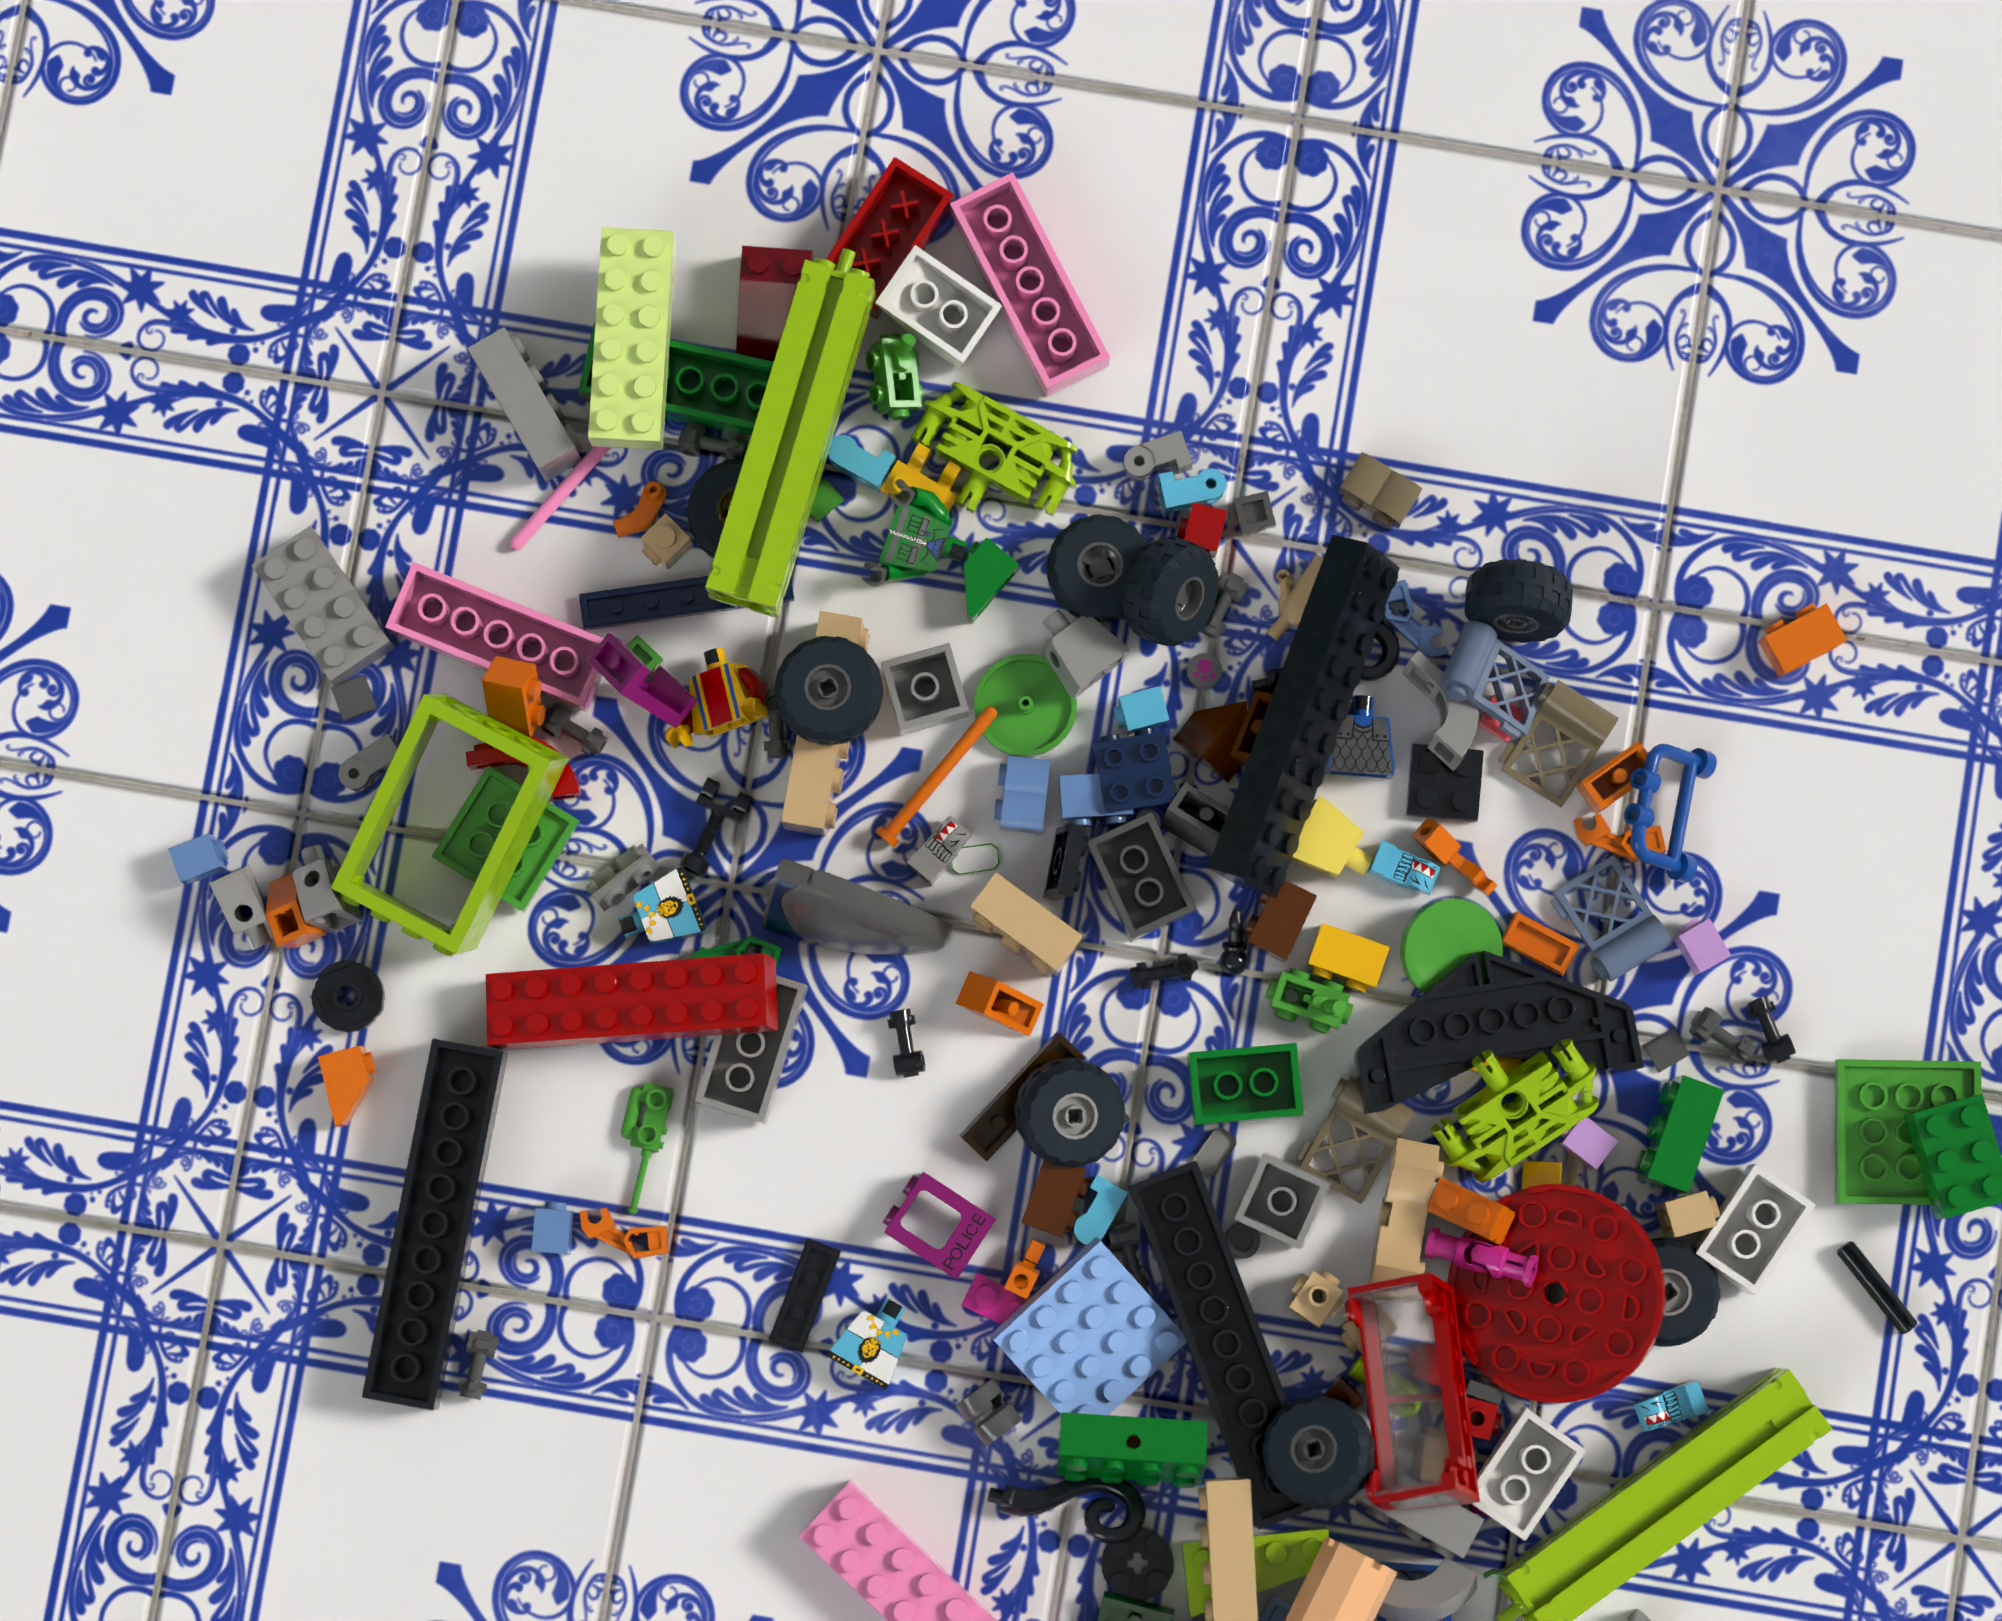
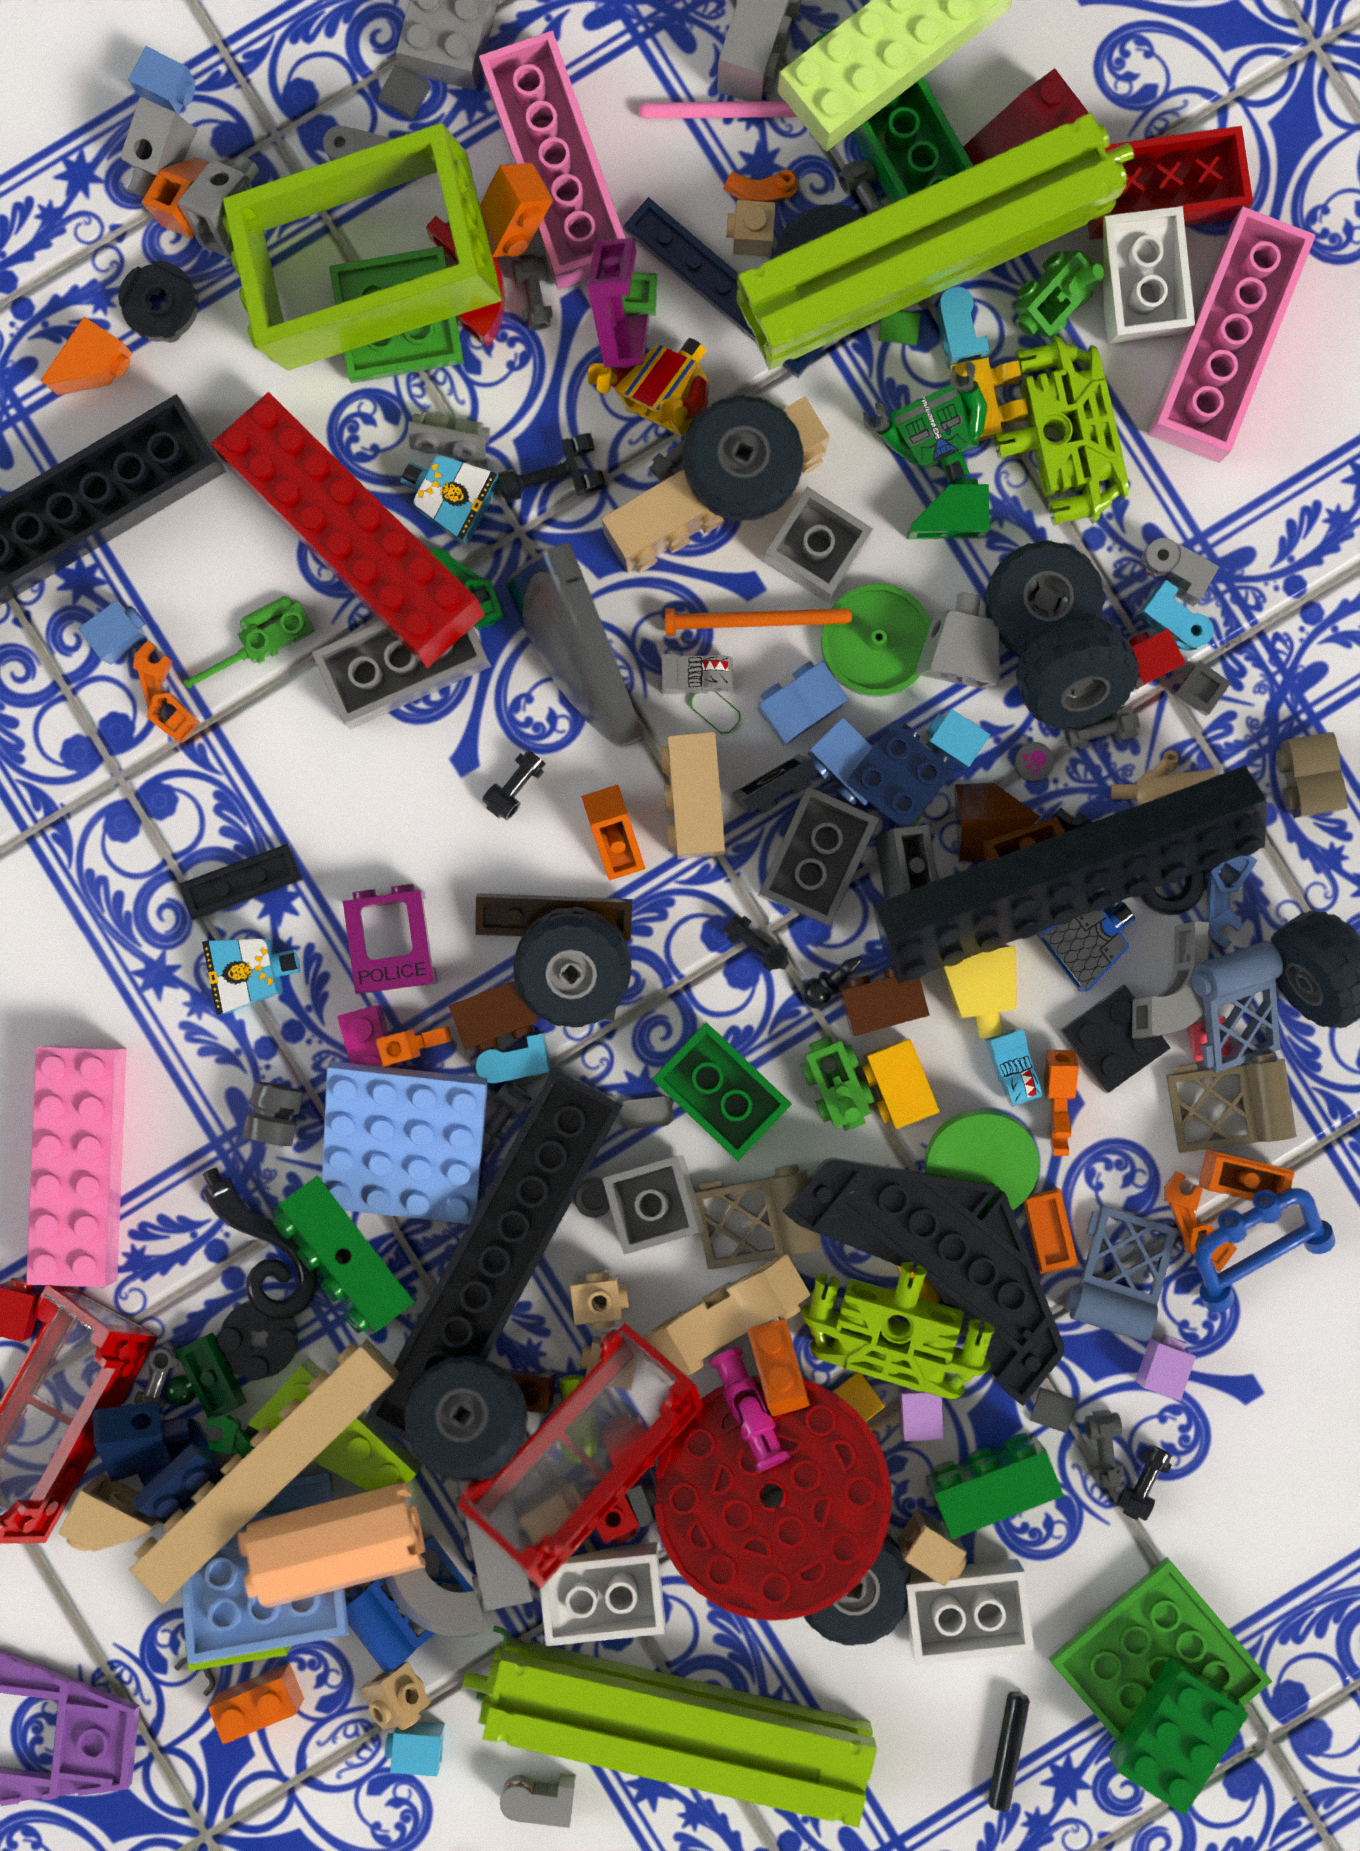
camera: 50 degrees right, 5 degrees up
medium azure leg [1633,1380,1709,1432] -> none

